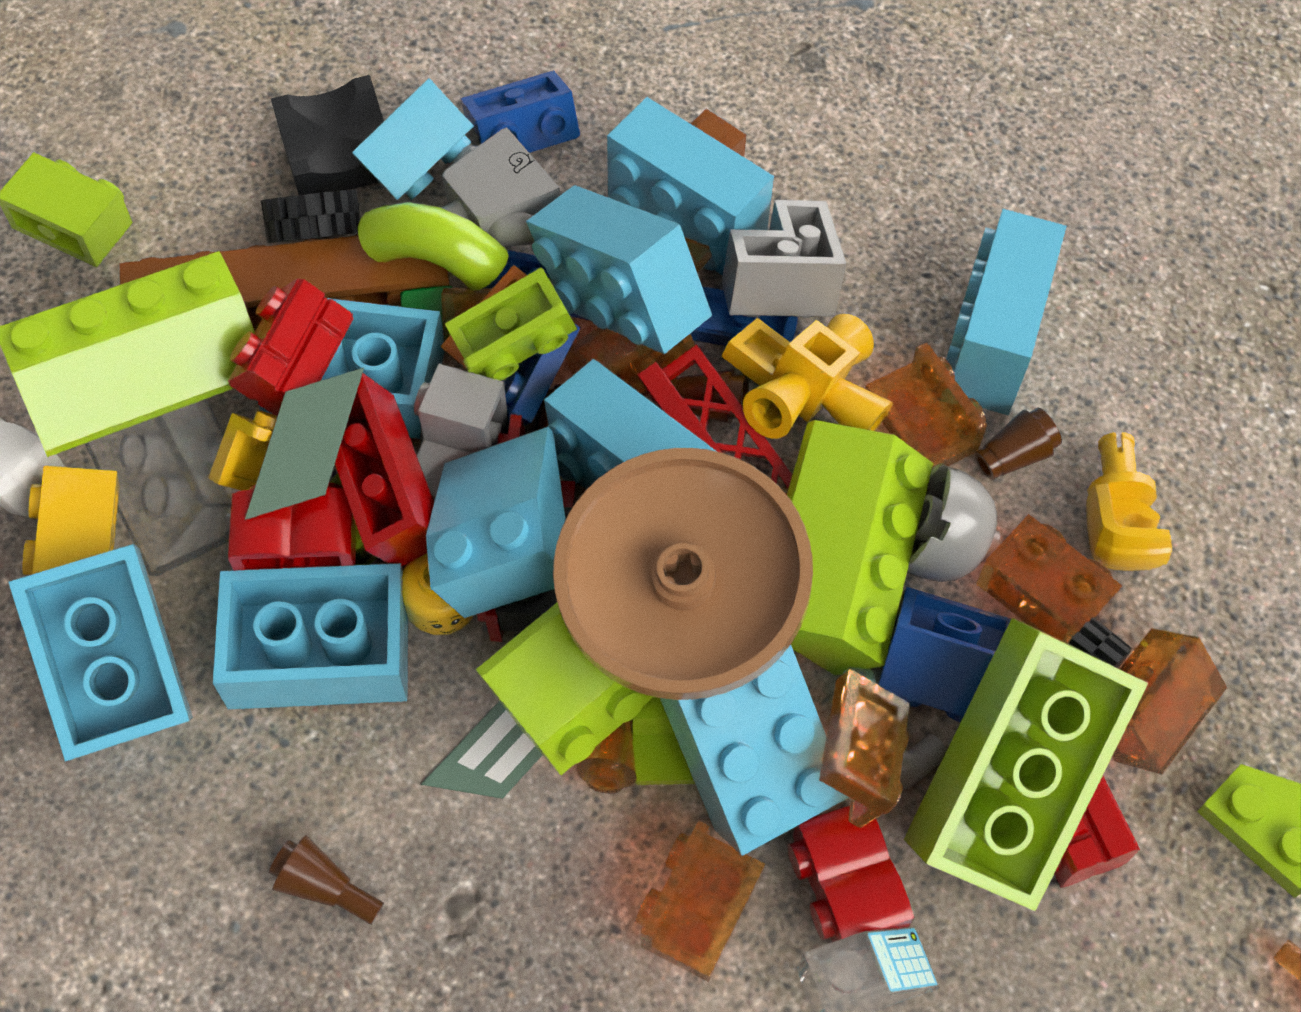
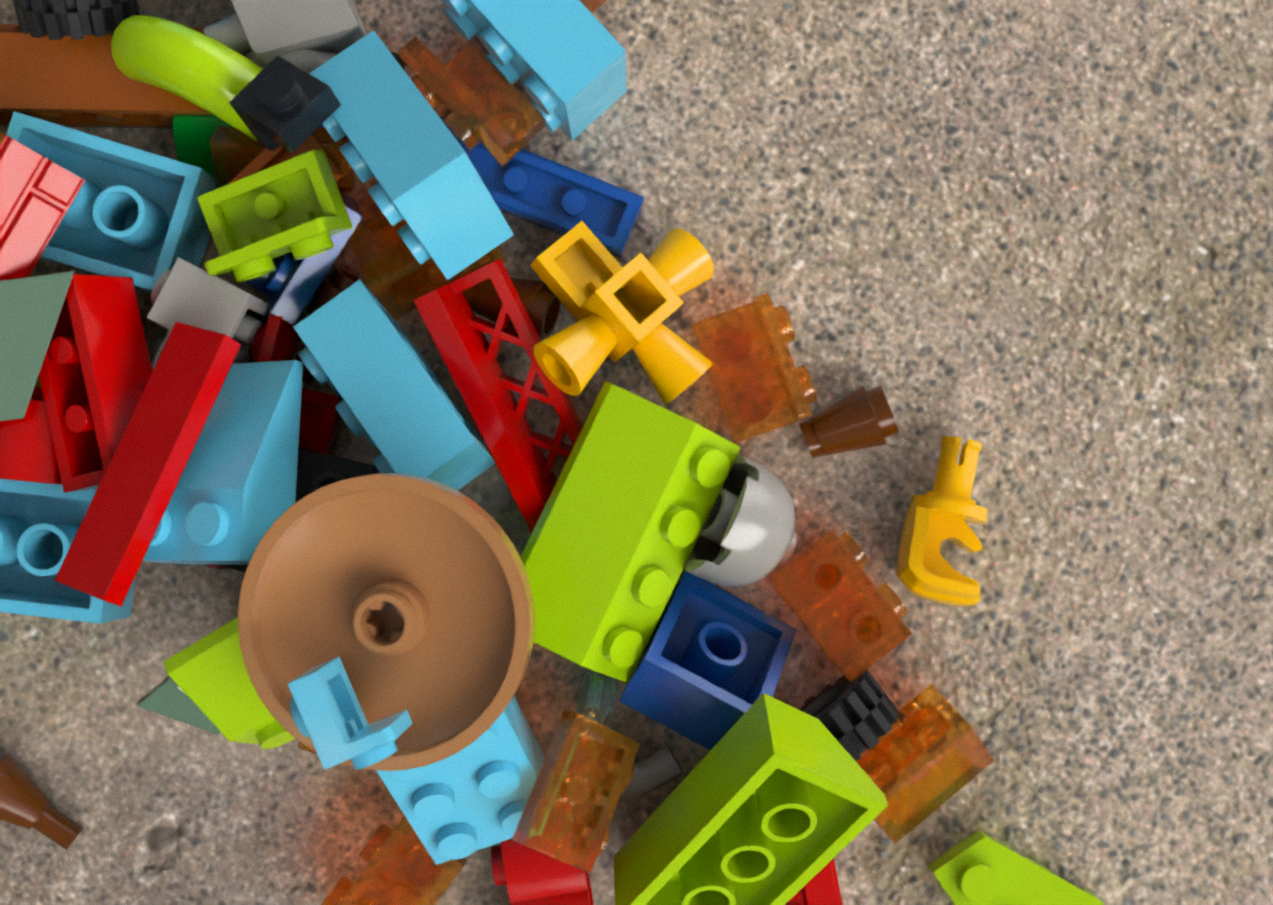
camera: 15 degrees right, 25 degrees up
light grey brick [722,200,846,318] -> none
medium azure brick [941,209,1067,416] -> none
none -> red tile [54,322,241,606]
none -> black bracket [229,55,341,153]
none -> medium azure bracket [287,657,413,770]

